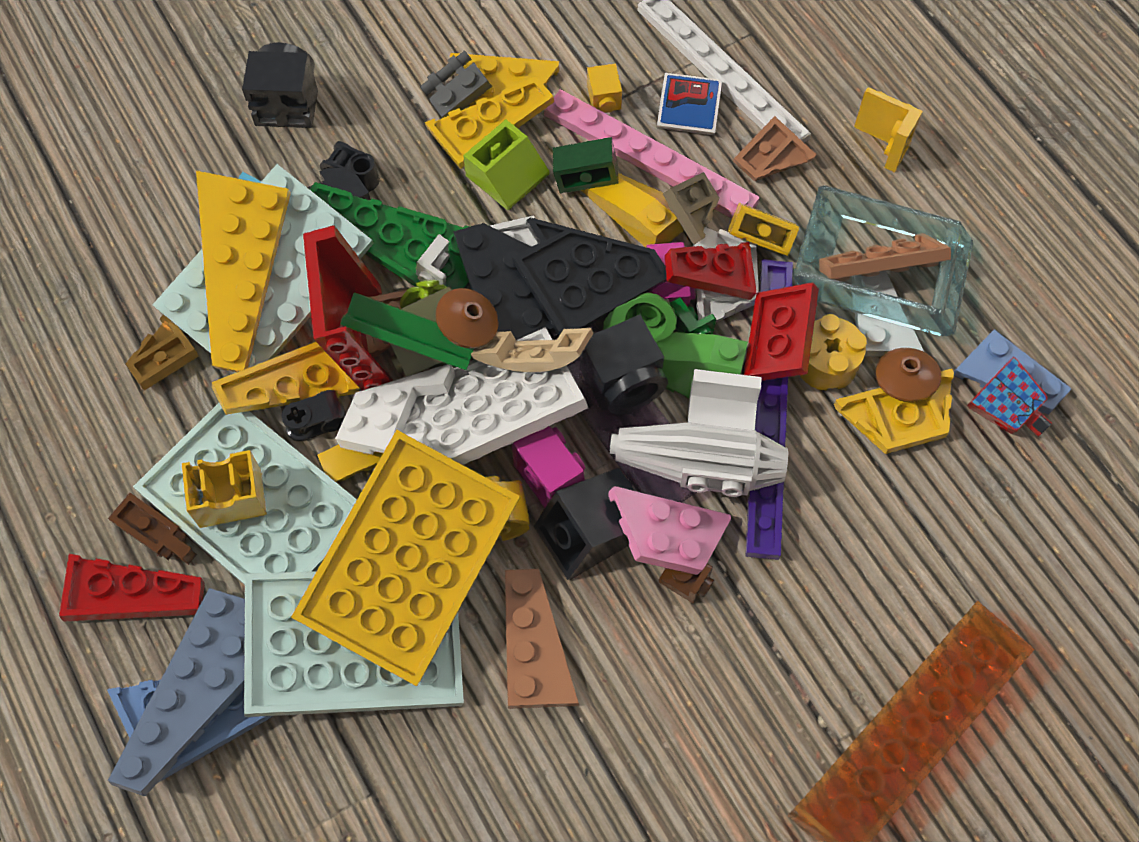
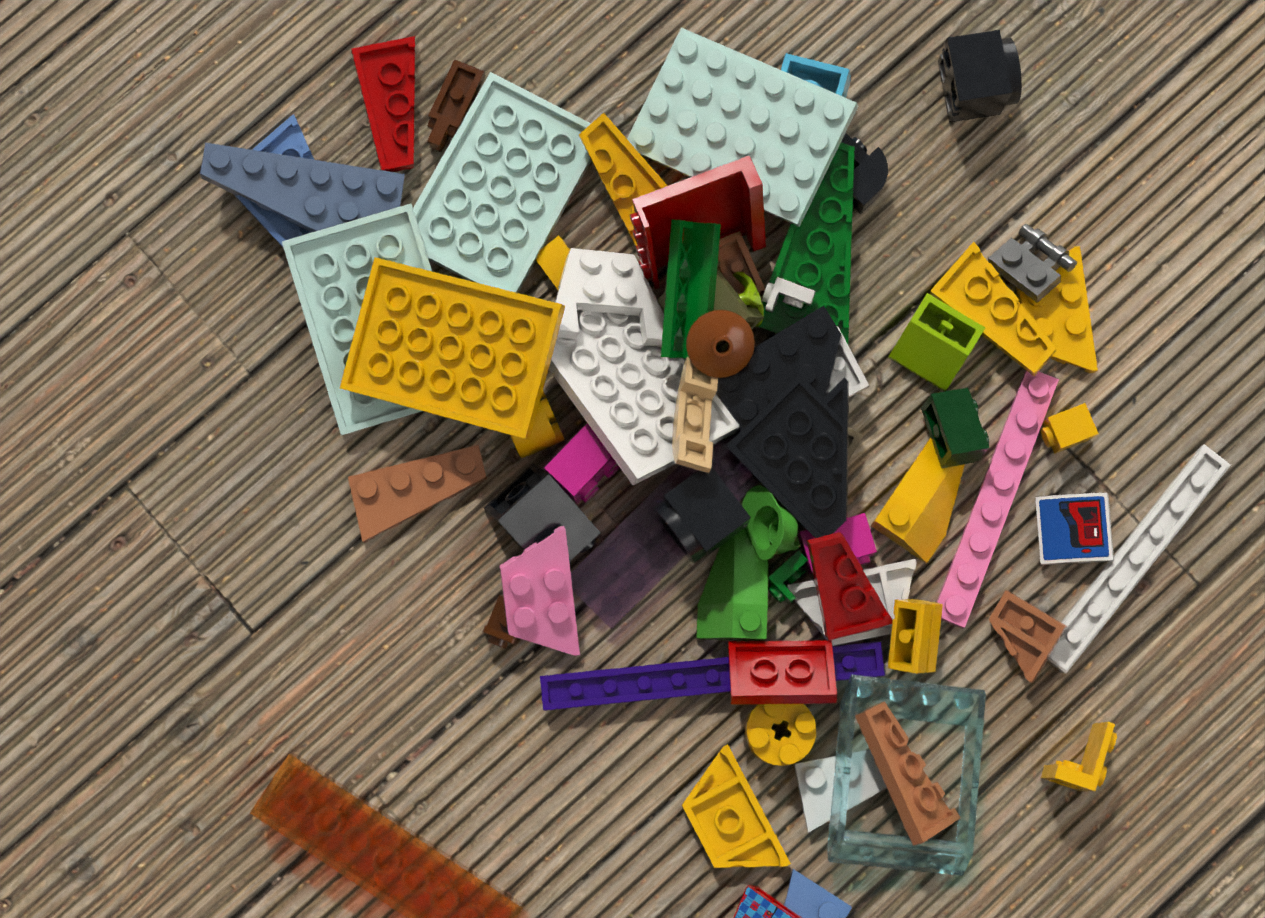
camera: 80 degrees right, 15 degrees up
pearl gold wing [125,314,199,391] -> none
yellow piece [182,450,267,528] -> none
yellow wing [196,171,291,372] -> none
black piece [281,390,346,442] -> none
black piece [320,141,380,192] -> none
white piece [610,369,788,497] -> none
dark tan wing [663,172,719,245] -> none
dark orange dish [875,348,941,402] -> none

